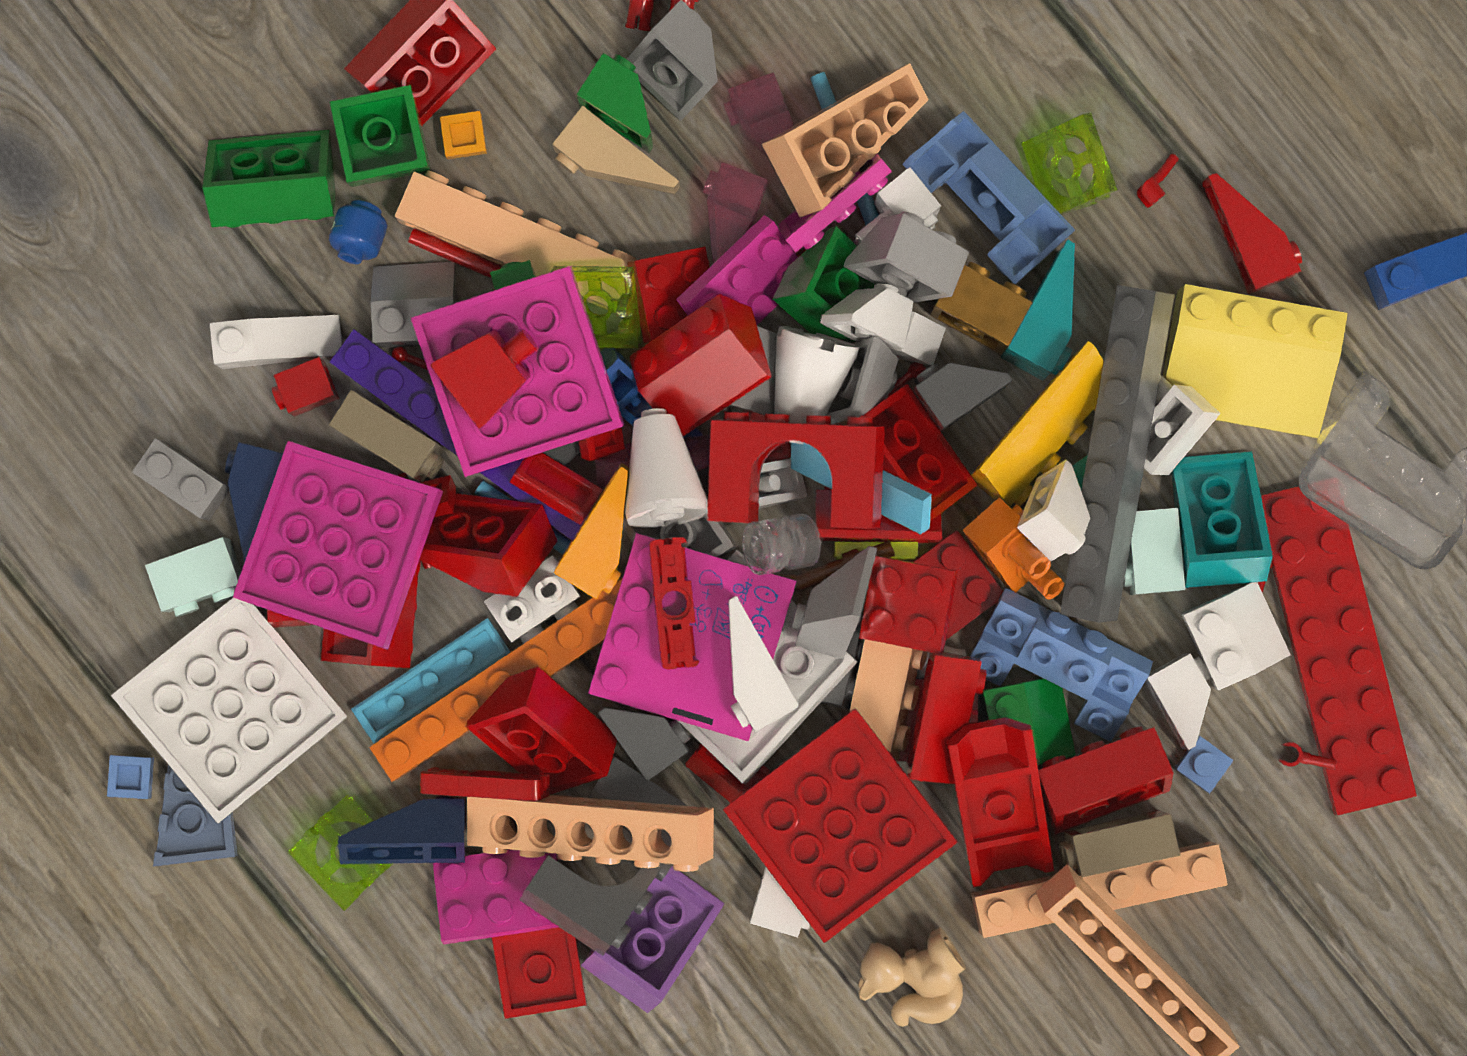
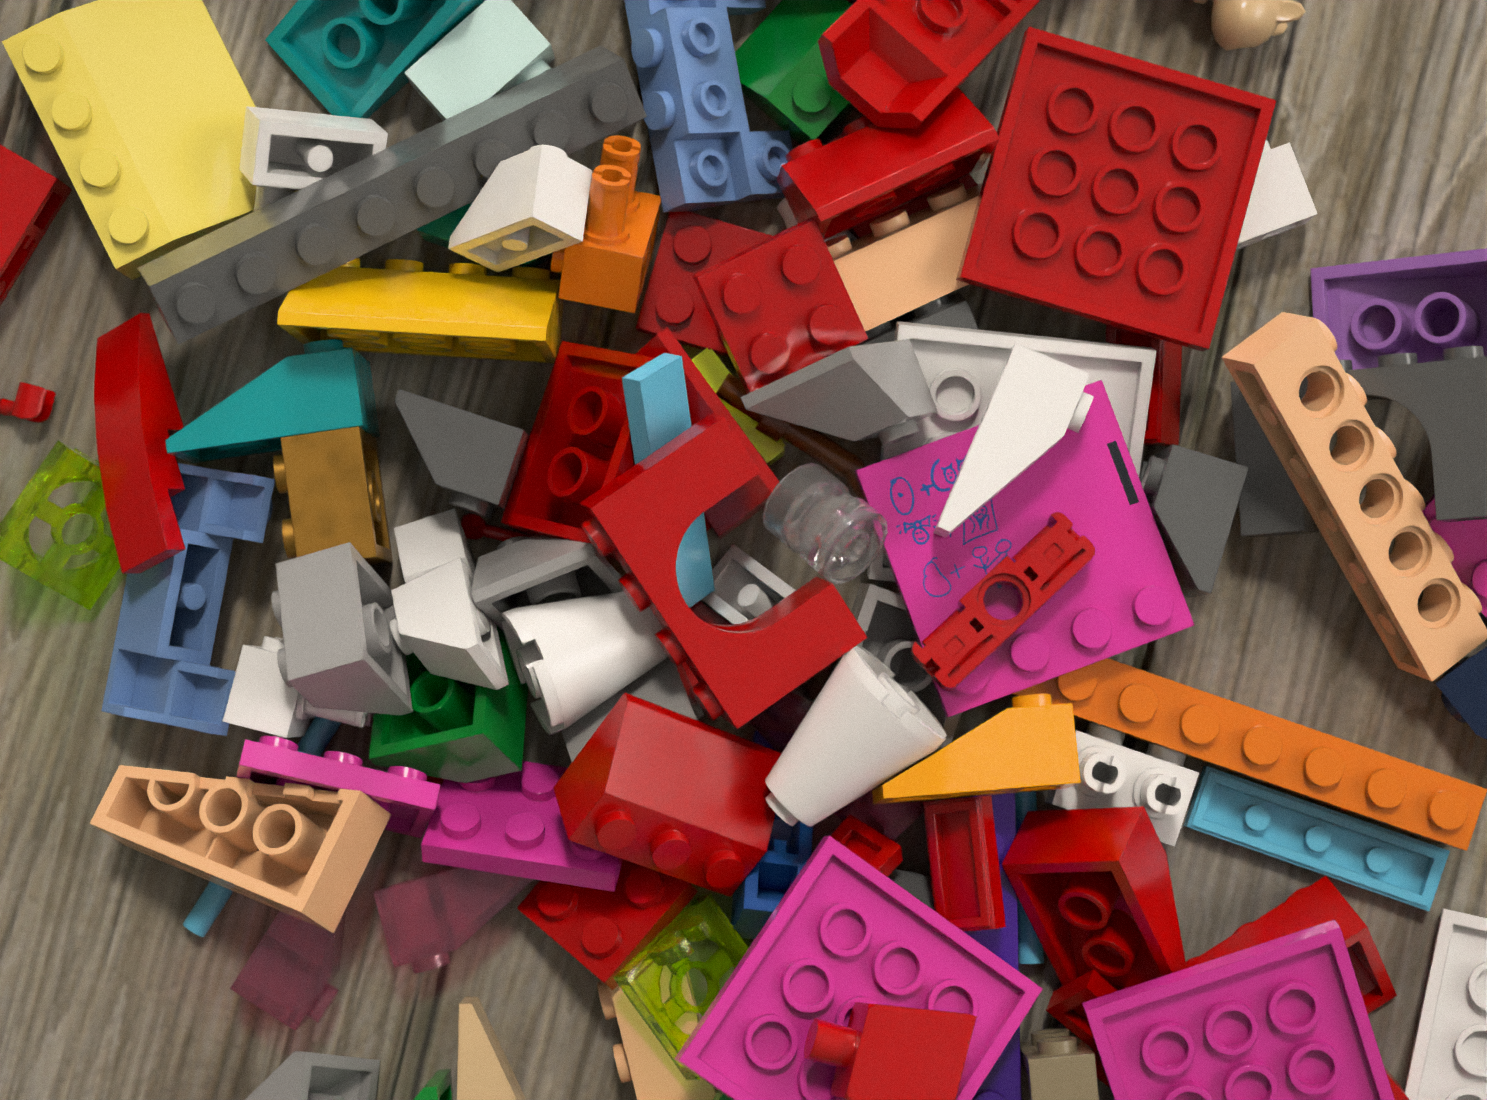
camera: 125 degrees left, 0 degrees up
red piece [420,767,550,801] -> none
red slope [465,666,617,794] -> none
none -> red slope [94,313,186,574]

